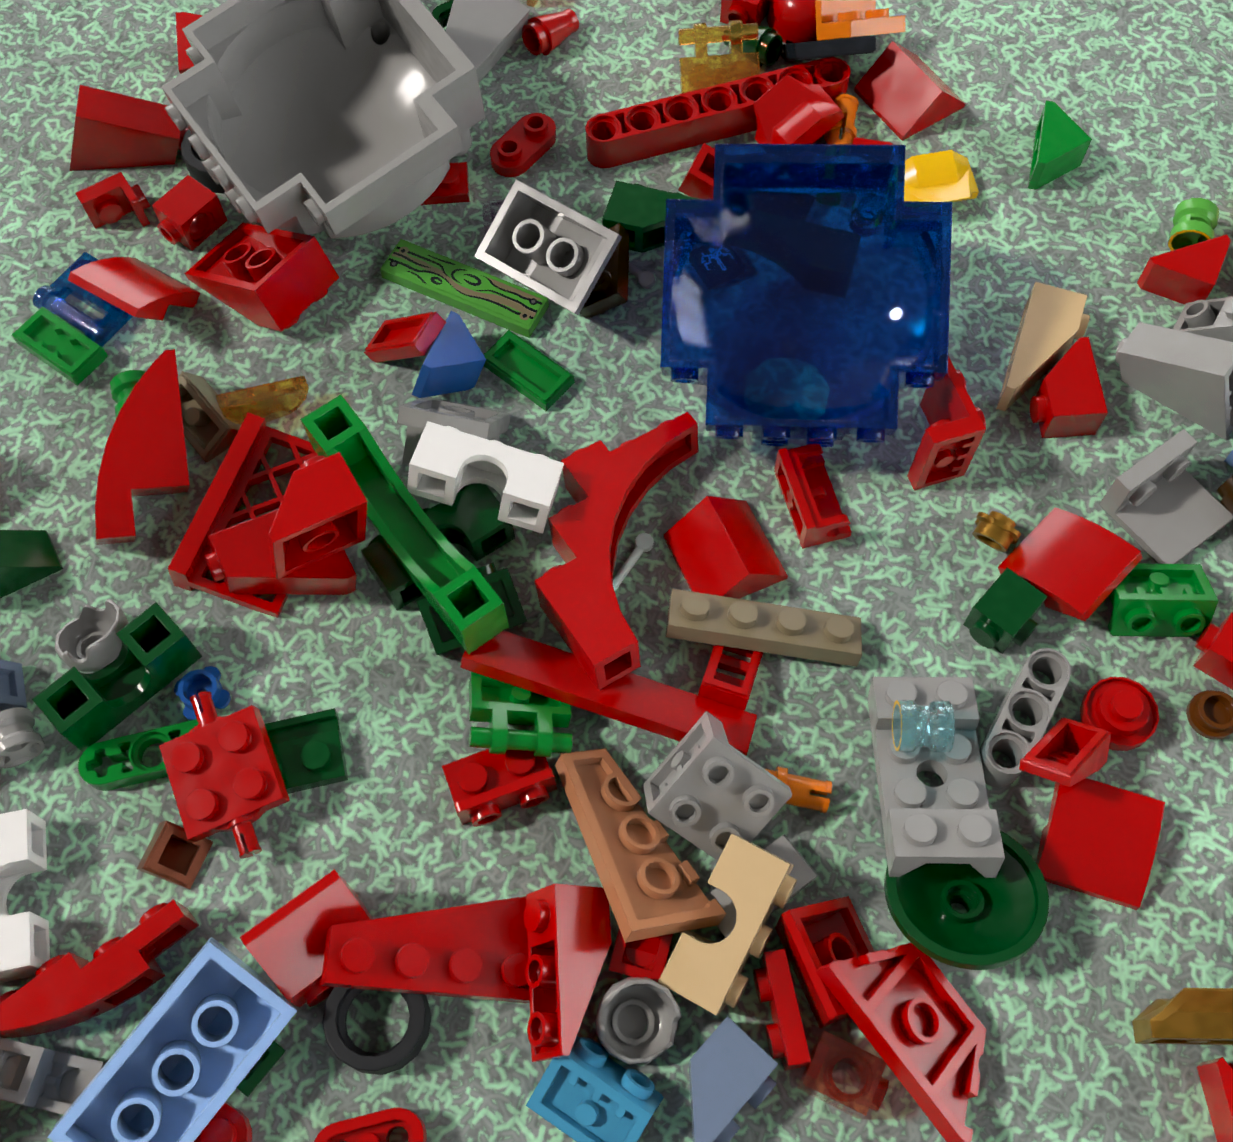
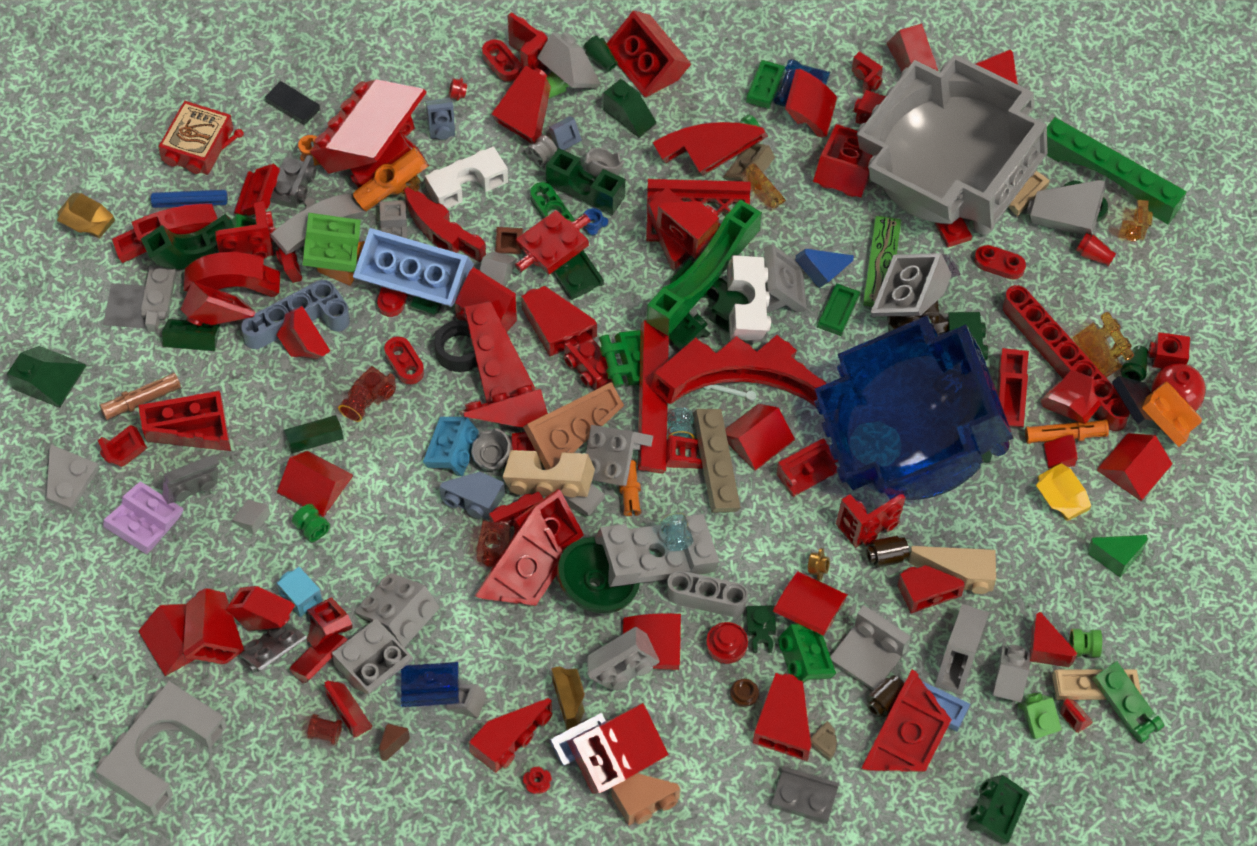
camera: 70 degrees right, 5 degrees down
red tile [364,312,446,362] -> none
dark green brick [963,567,1047,654] -> none
red slope [1019,717,1111,787] -> none
none -> light grey slope [480,251,517,287]
none -> red slope [521,286,597,357]
none -> light grey slope [588,627,660,690]
none -> clear light blue wheel [667,408,694,439]
none -> dark green plate [746,605,776,653]
none -> dark brown brick [866,535,909,568]

